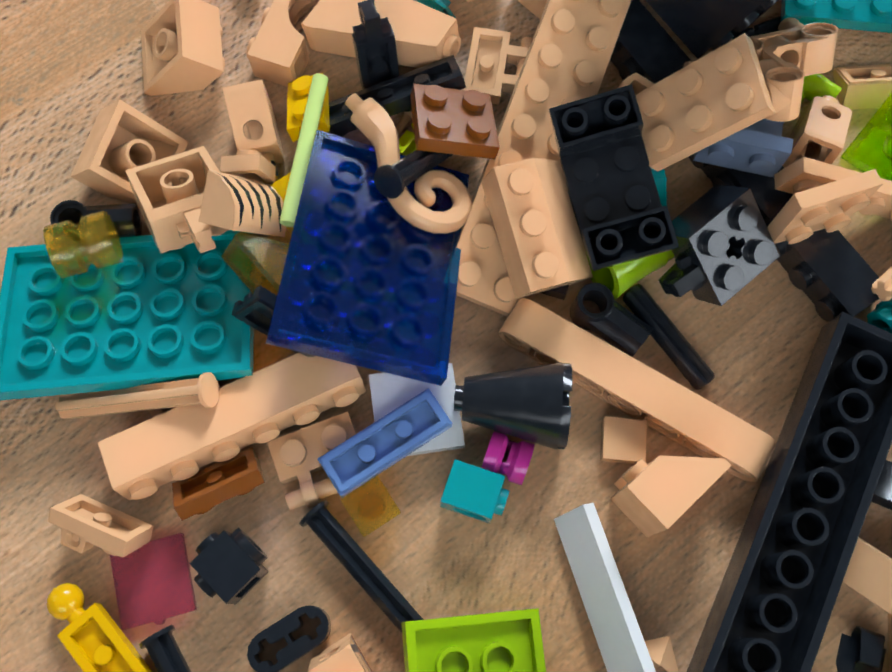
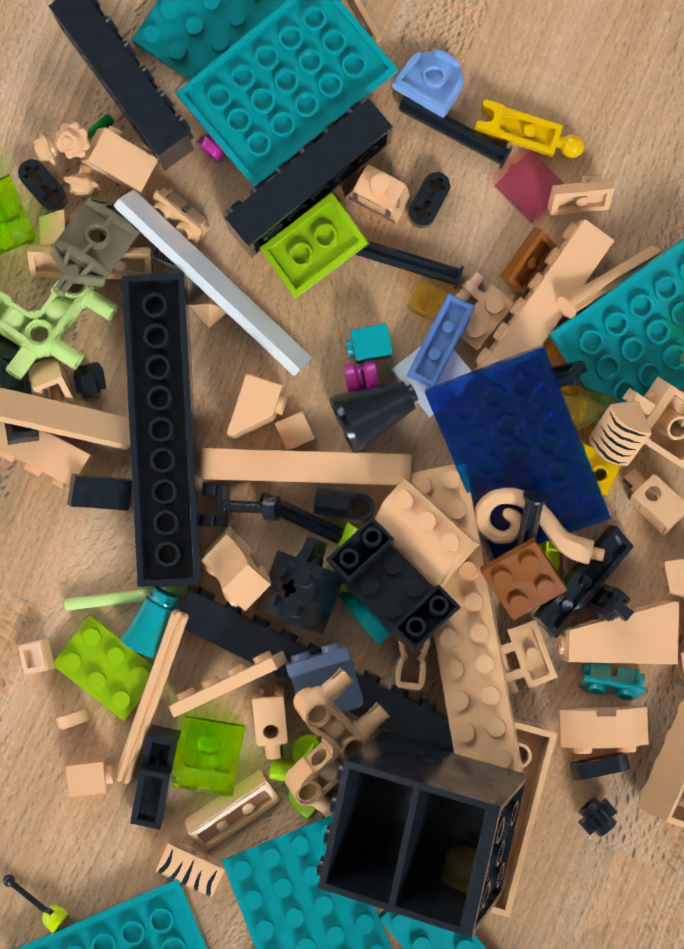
camera: 145 degrees right, 15 degrees up
black brick [189,527,269,605] -> none
light nougat plate [220,150,276,183] -> none
yellowish green piece [279,73,329,227] -> none
yellow plate [287,72,330,142] -> none
light nougat plate [635,33,775,172] -> none
light nougat plate [767,169,883,244] -> none
none -> black bar [200,483,282,527]
none -> light nougat brick [201,526,271,611]

